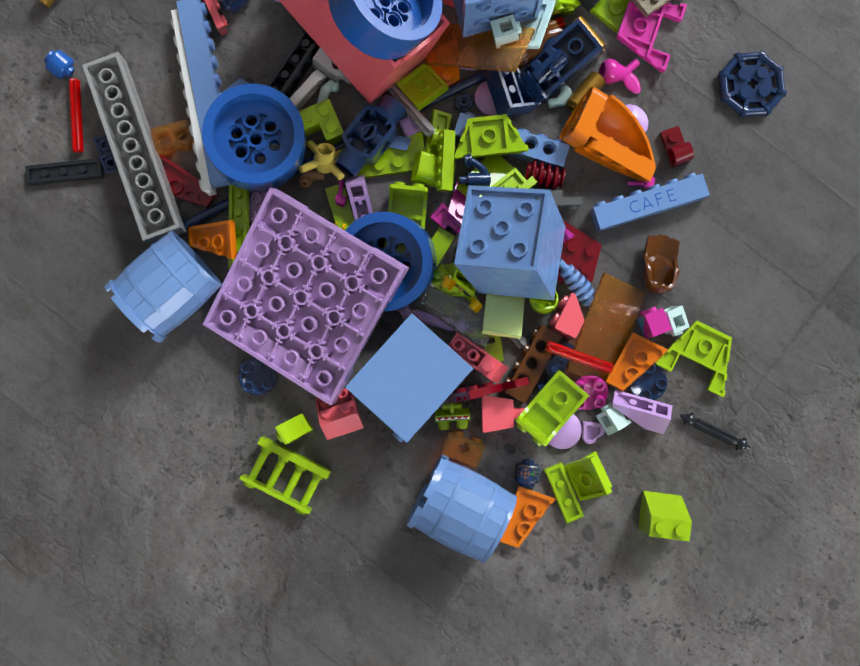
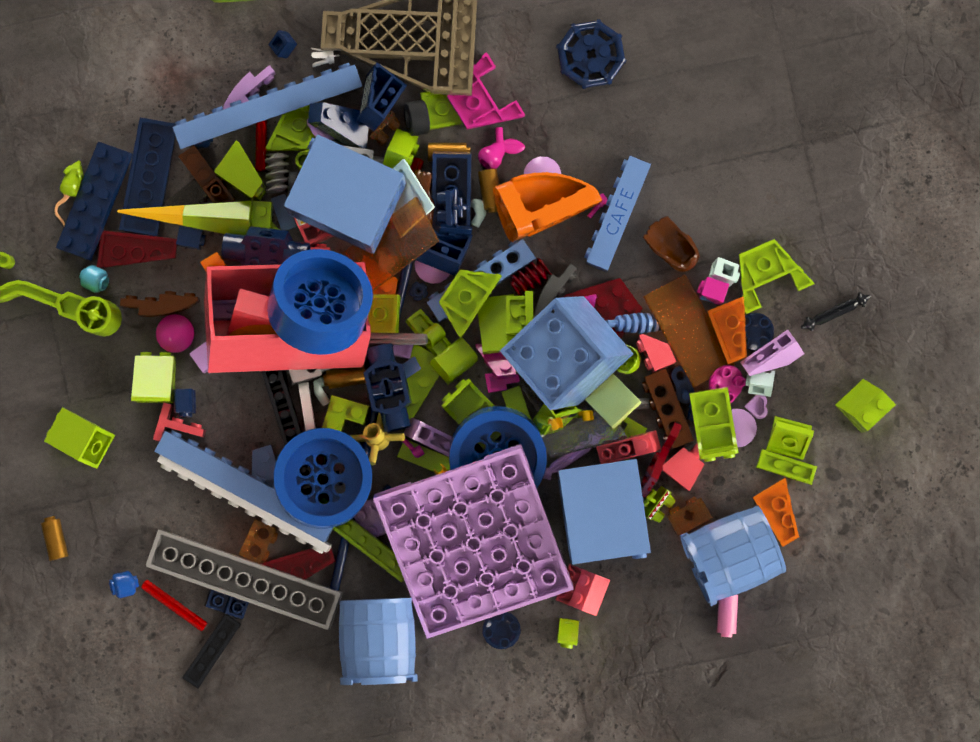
camera: 50 degrees left, 0 degrees up
orange wing [188,220,237,259] -> none
lime fence [239,436,332,515] -> none
medium nougat arm [299,170,326,188] -> none
lime piece [436,129,455,193] -> none
dark blue plant [458,153,491,187] -> none
light aqua brick [490,15,522,49] -> none
dark blue head [515,458,541,487] -> none
red axle [545,341,614,373] -> none
dark red plate [659,126,694,168] -> none
none -> pearl gold brick [323,366,366,389]
none -> bright pink brick [717,595,738,637]

